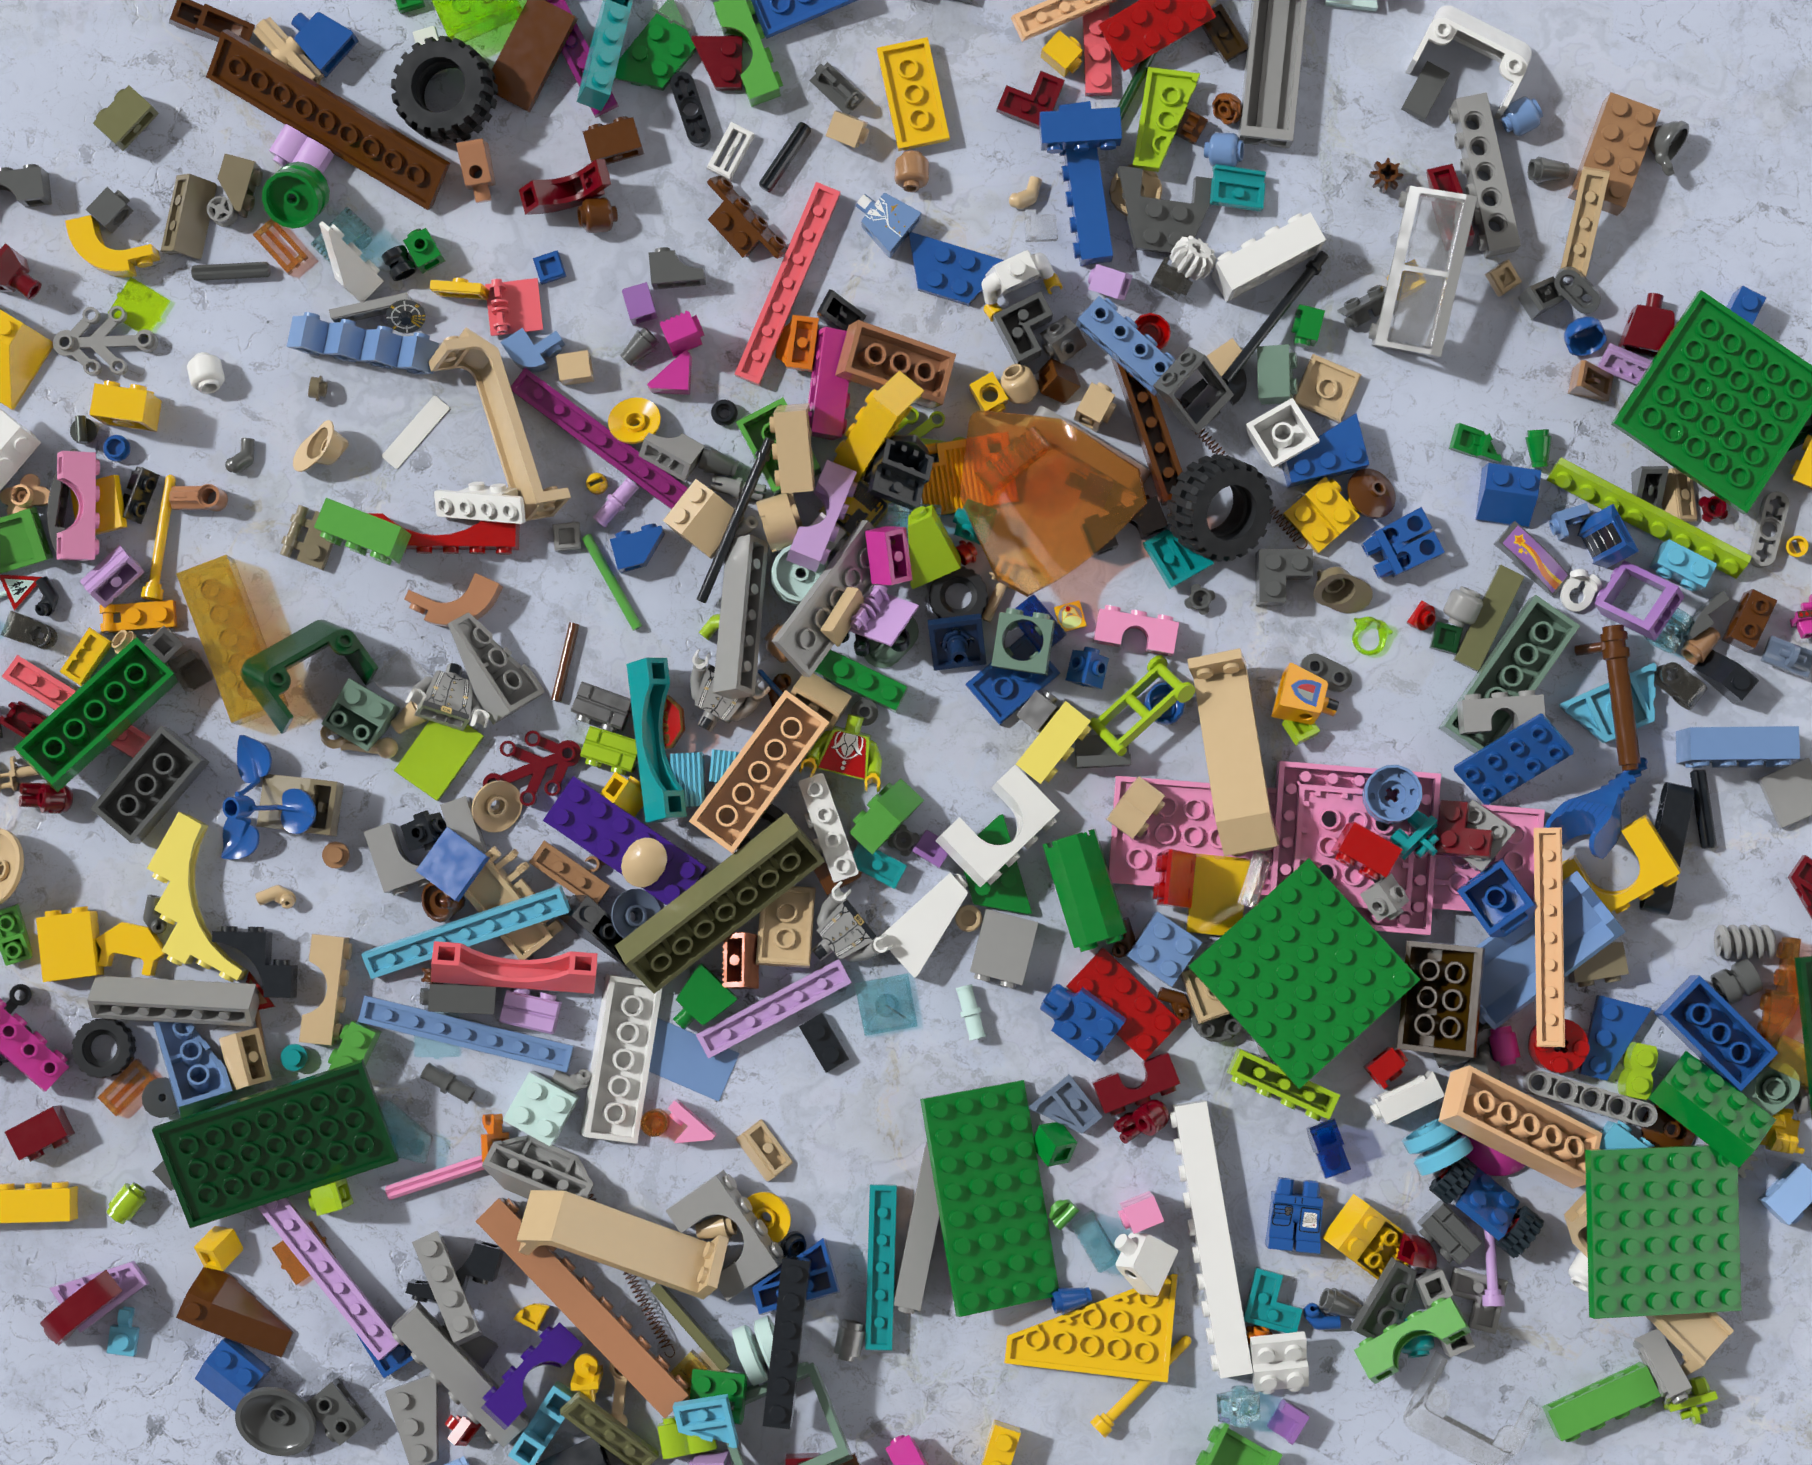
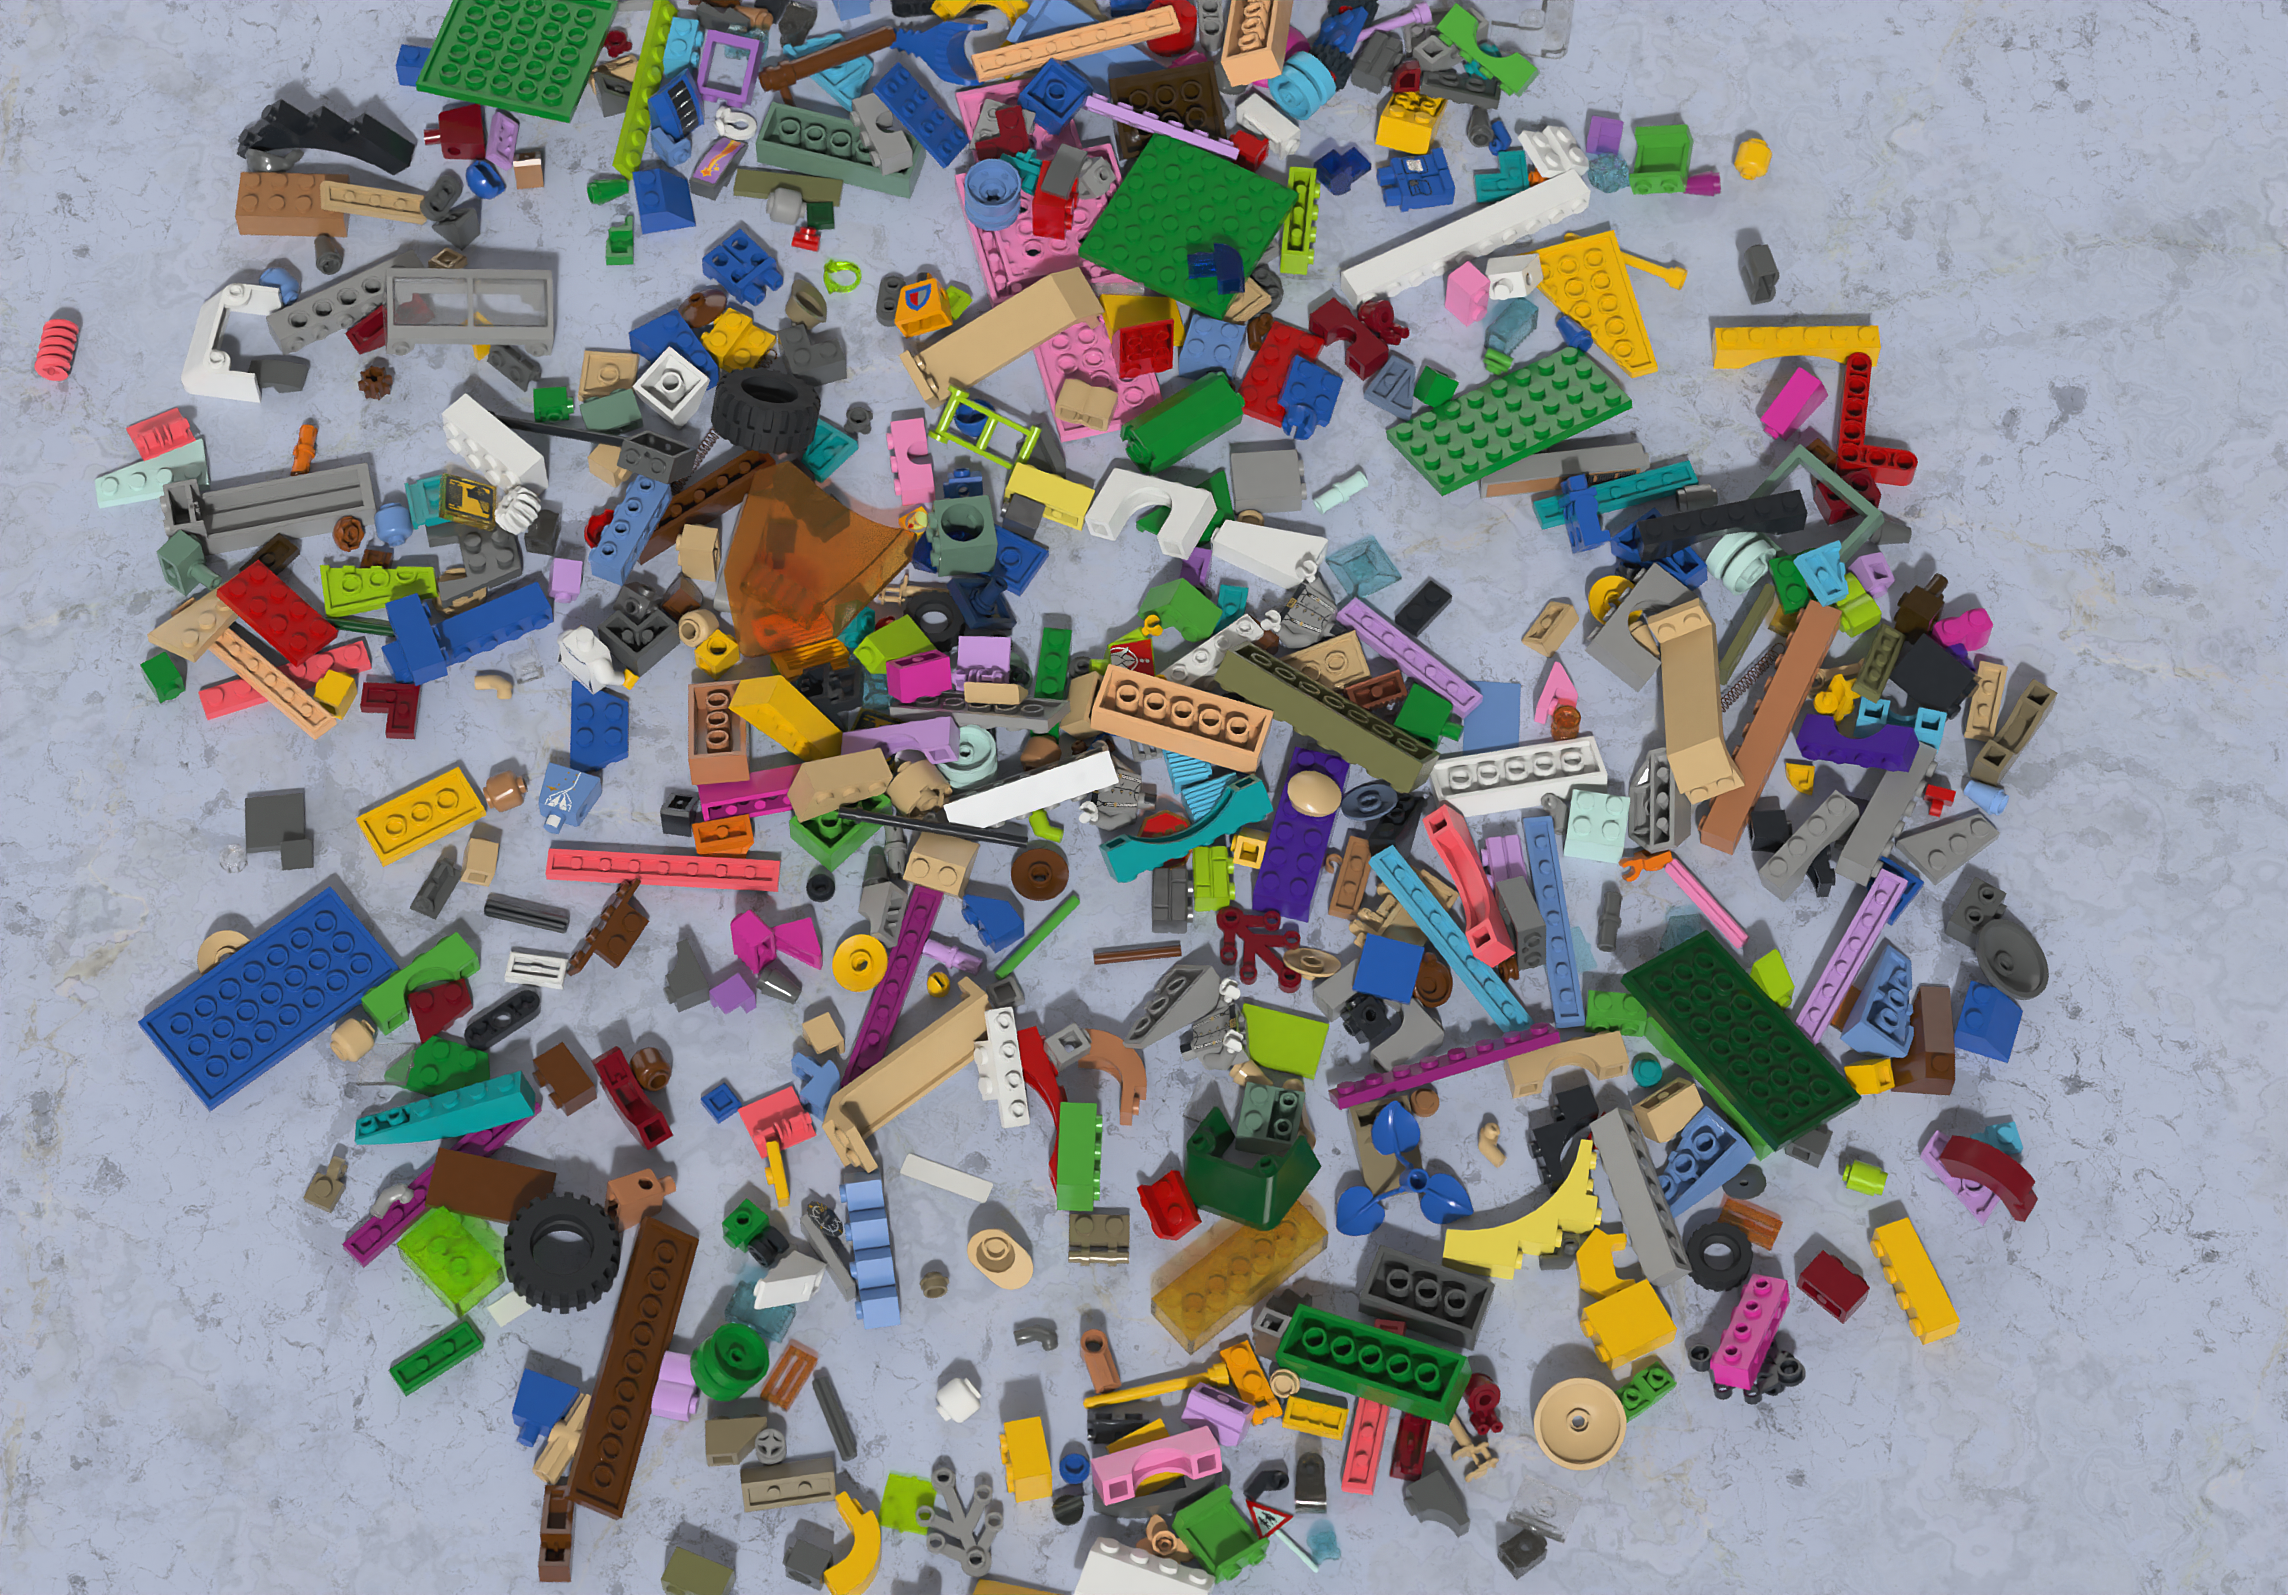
camera: 115 degrees left, 25 degrees down
none -> black arch [237,99,415,176]
none -> orange pin [290,424,318,476]
none -> tile [439,473,496,532]
none -> reddish brown dish [1011,848,1069,901]
none -> dark grey slope [1040,143,1088,200]
none -> light grey brick [1043,1022,1092,1073]
none -> lavender plate [1081,93,1240,162]
none -> red bracket [1137,1170,1202,1241]
none -> clear blue brick [1187,243,1245,295]
none -> magenta plate [1328,1022,1561,1110]
none -> blue hips [1558,474,1612,554]
none -> medium blue wedge [1840,945,1914,1058]

